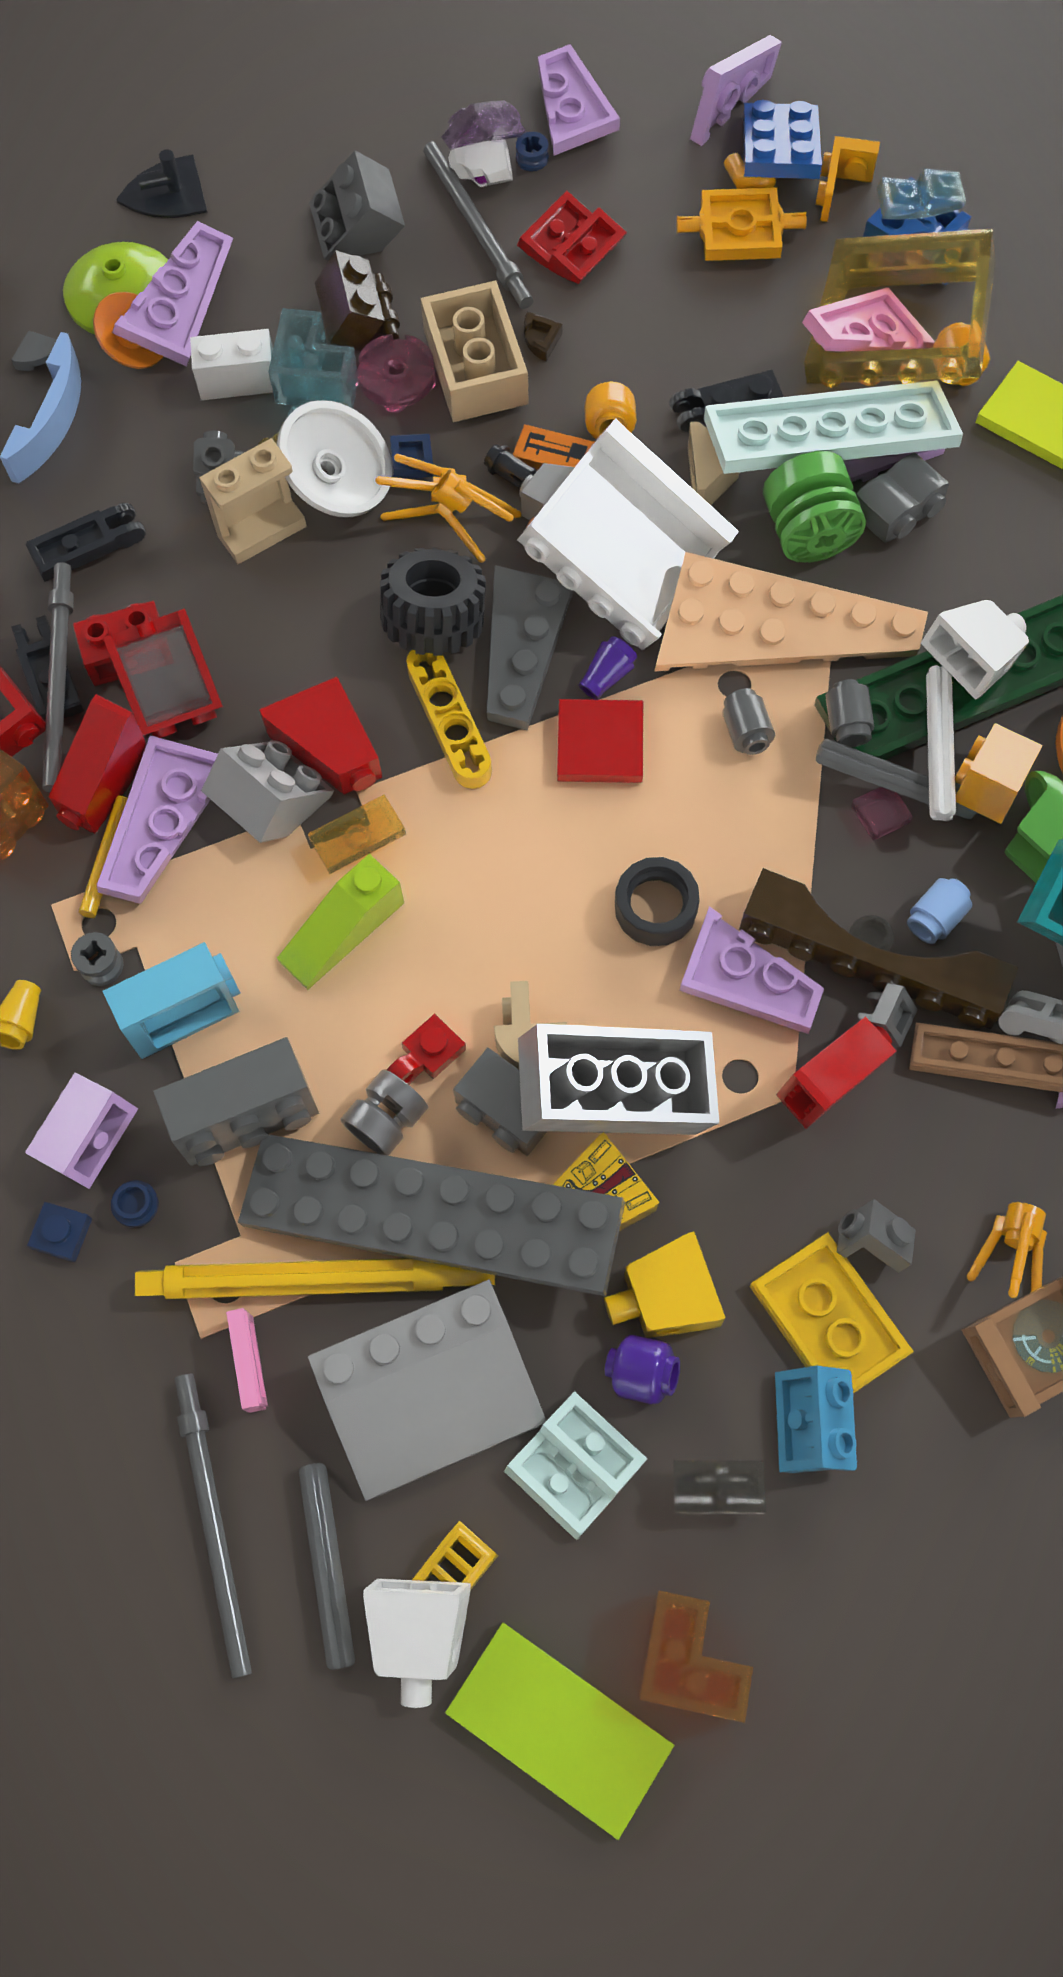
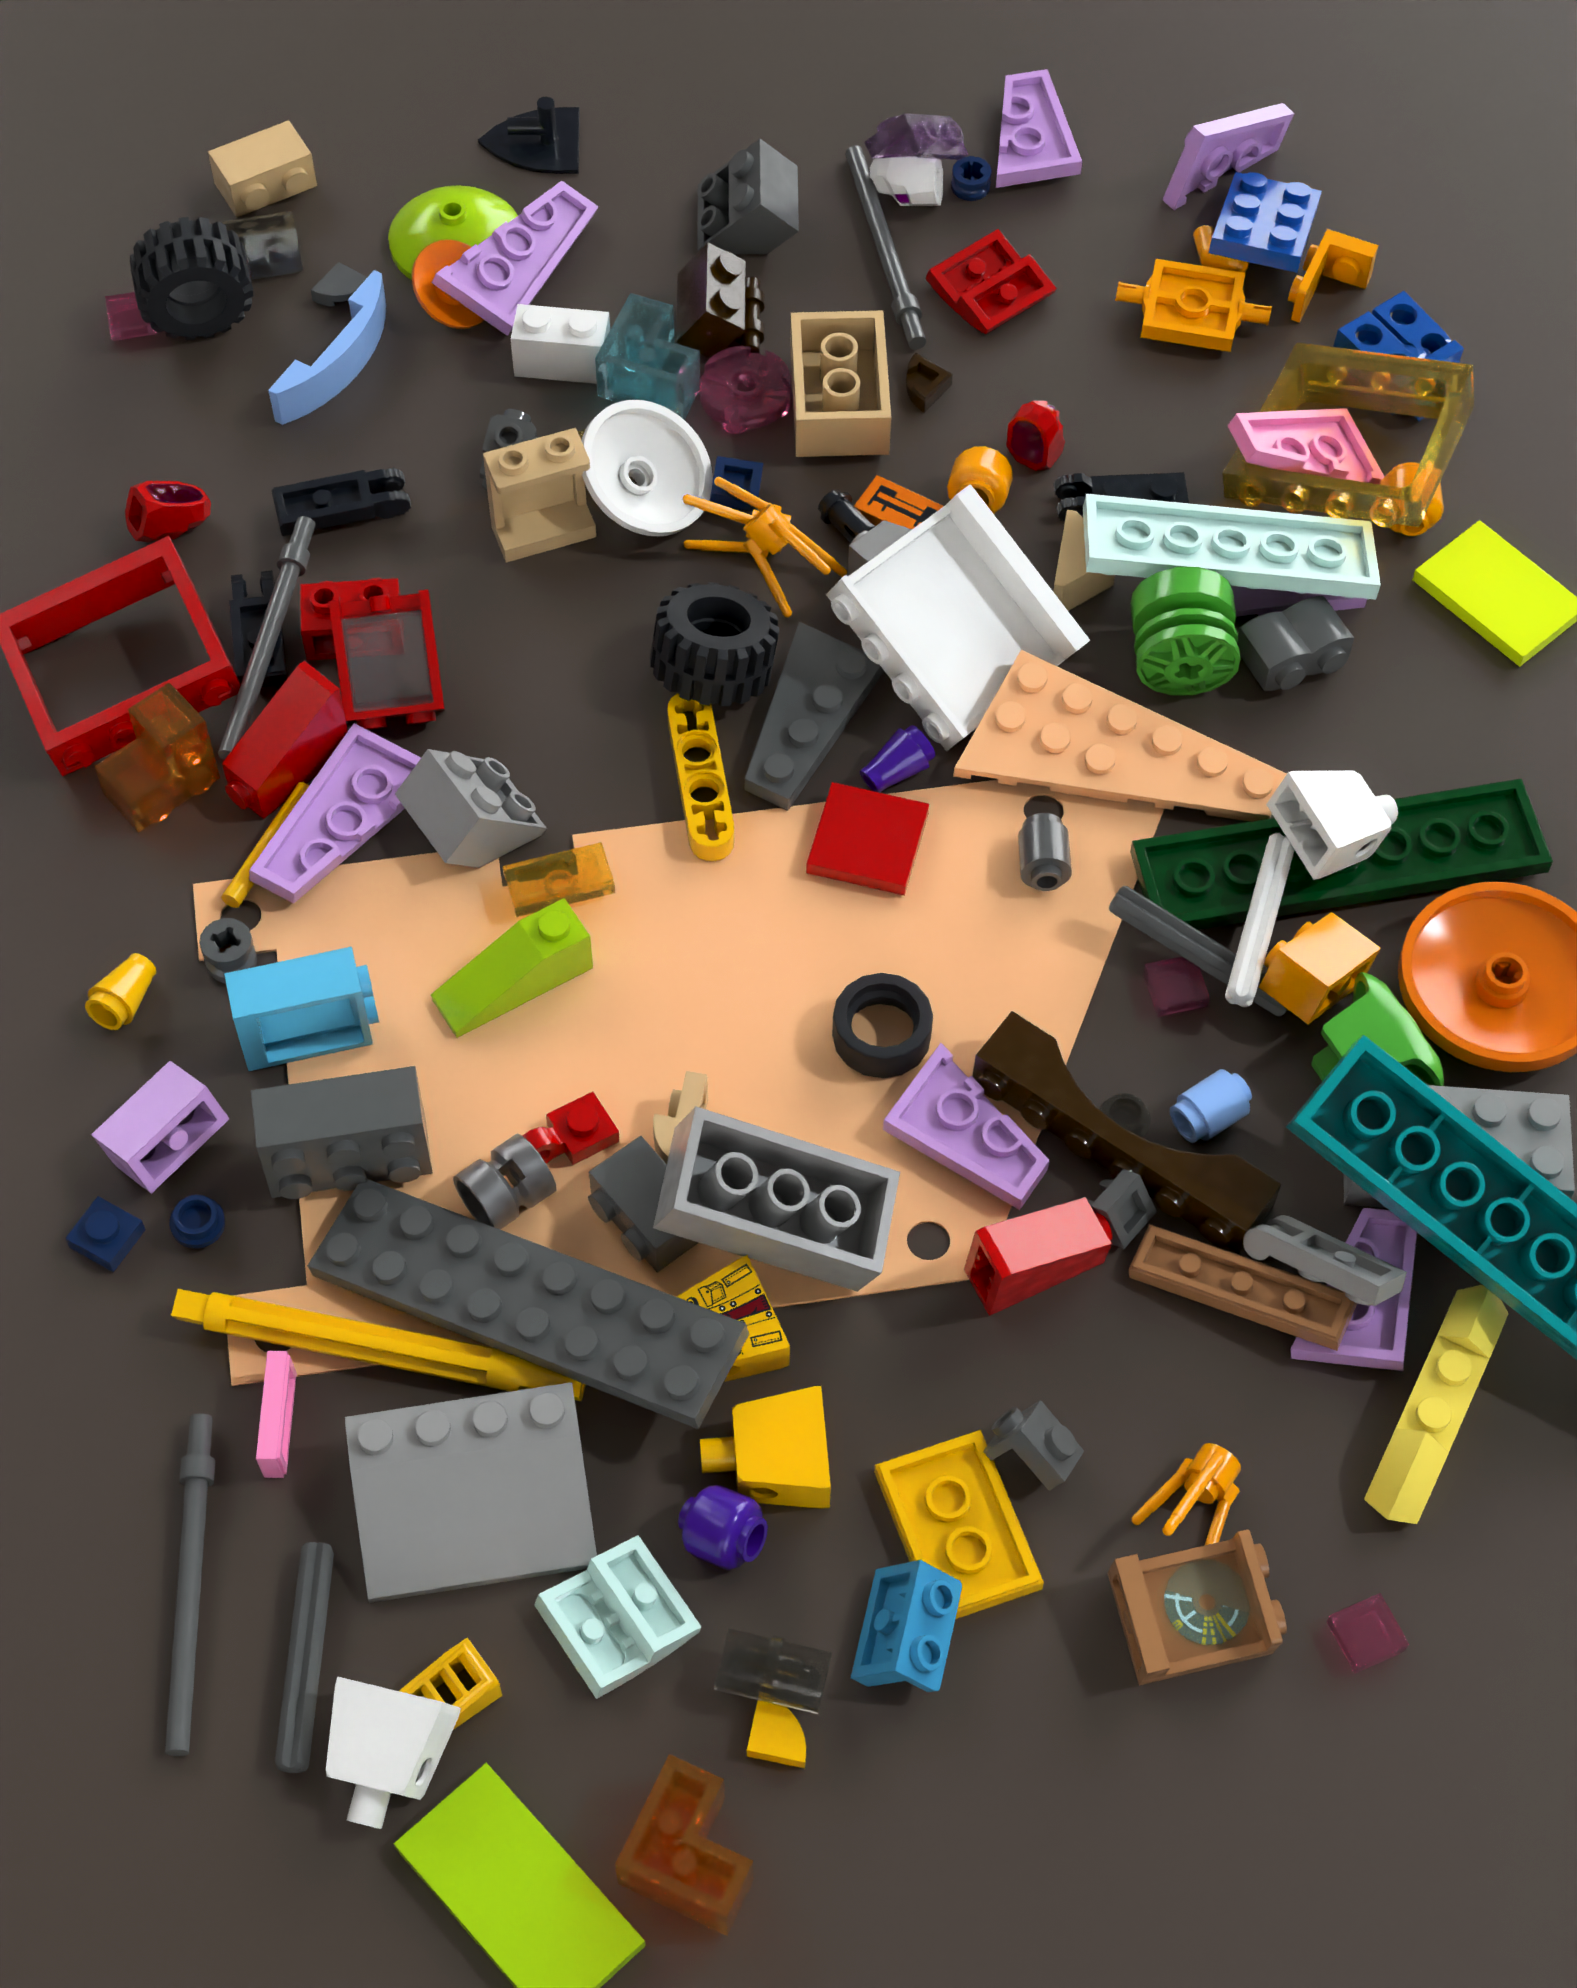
camera: 10 degrees right, 10 degrees down
red slope [259,677,383,794] -> none
dark grey brick [825,679,875,748] -> none
clear light blue slope [876,169,966,220] -> none
none -> yellow tile [747,1693,806,1769]
none -> red rock [1006,401,1065,470]

